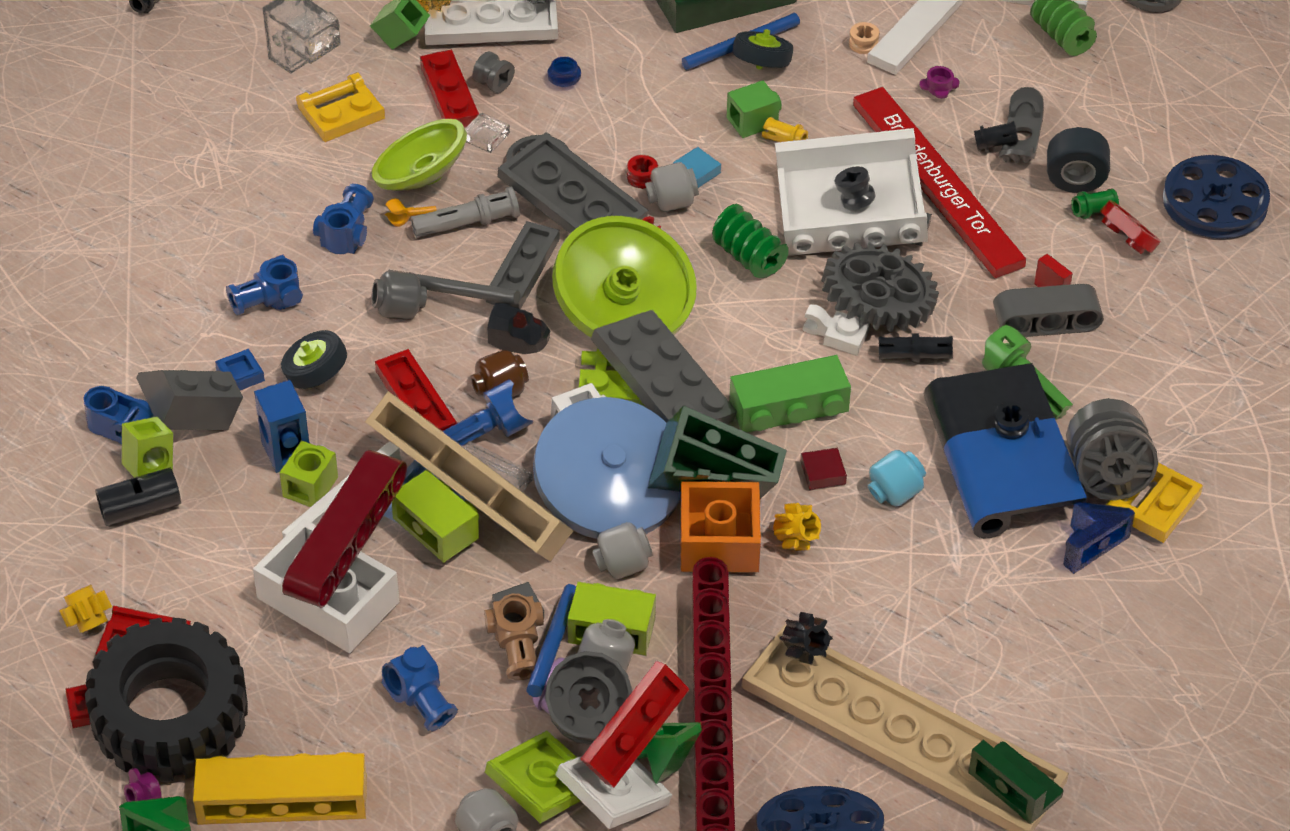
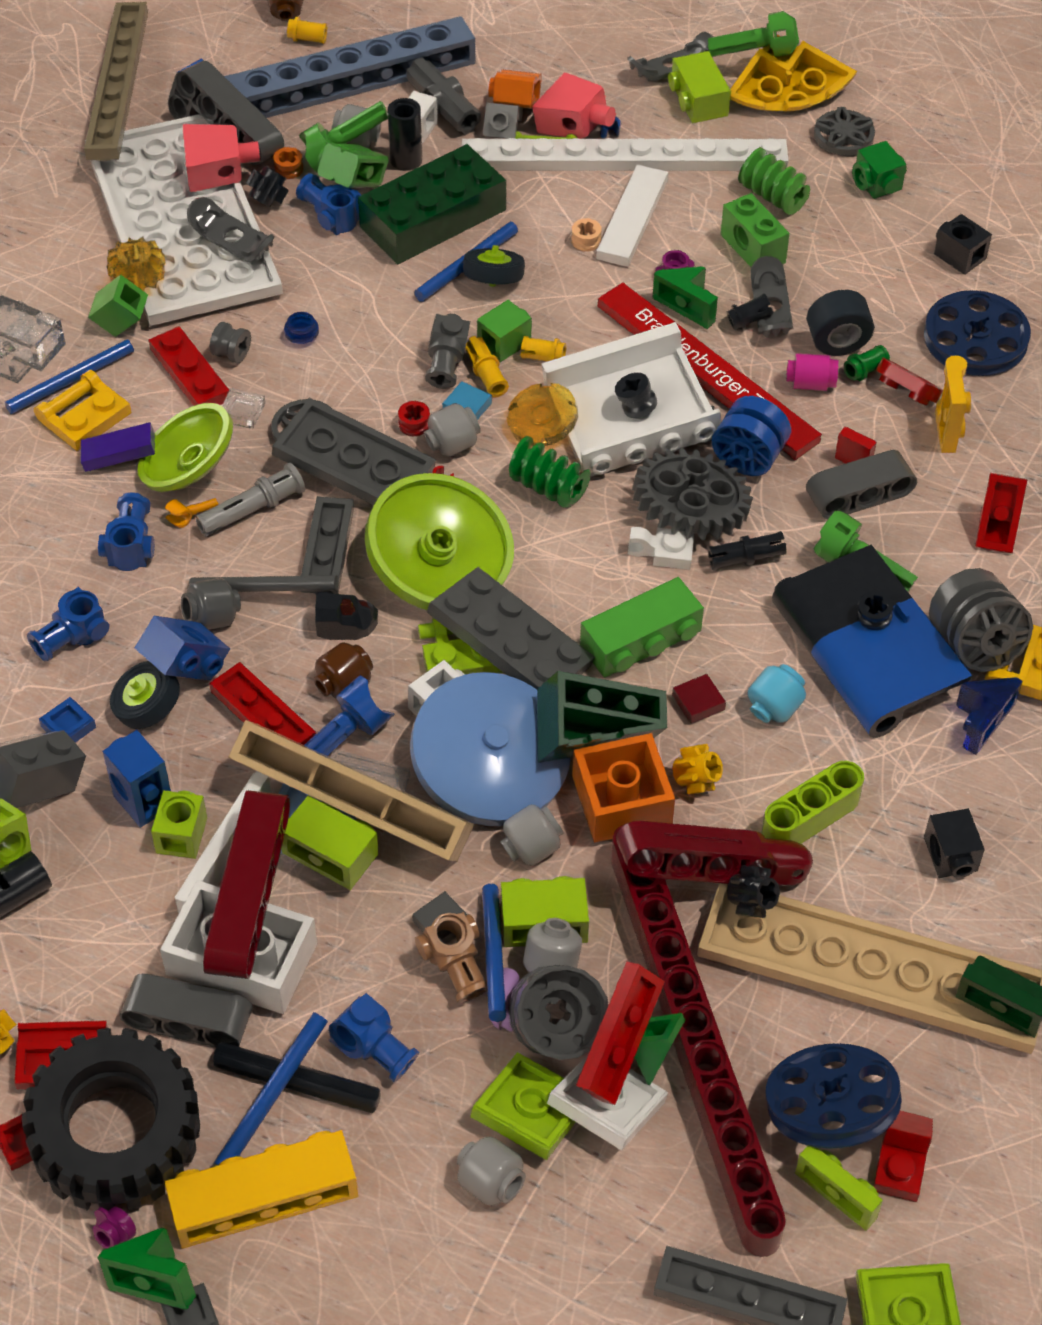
camera: 15 degrees left, 5 degrees up
none -> blue bar [5,339,134,414]
none -> dark purple tile [81,422,155,472]
none -> dark grey beam [120,974,253,1047]
none -> blue brick [134,615,230,681]
none -> black axle [213,1042,381,1113]
none -> blue bar [214,1012,328,1166]
none -> dark grey connector [425,314,471,389]
none -> yellow axle [465,336,509,397]
none -> clear yellow tile [507,383,579,447]
none -> dark red piece [616,821,813,886]
none -> green slope [652,266,718,329]
none -> blue wheel [712,396,791,476]
none -> bright green brick [720,193,790,267]
none -> lime beam [761,761,864,844]
none -> dark pink brick [786,353,838,391]
none -> green brick [852,141,907,199]
none -> black brick [924,808,985,878]
none -> black brick [934,214,992,275]
none -> yellow plate [935,355,971,453]
none -> red slope [975,472,1028,553]

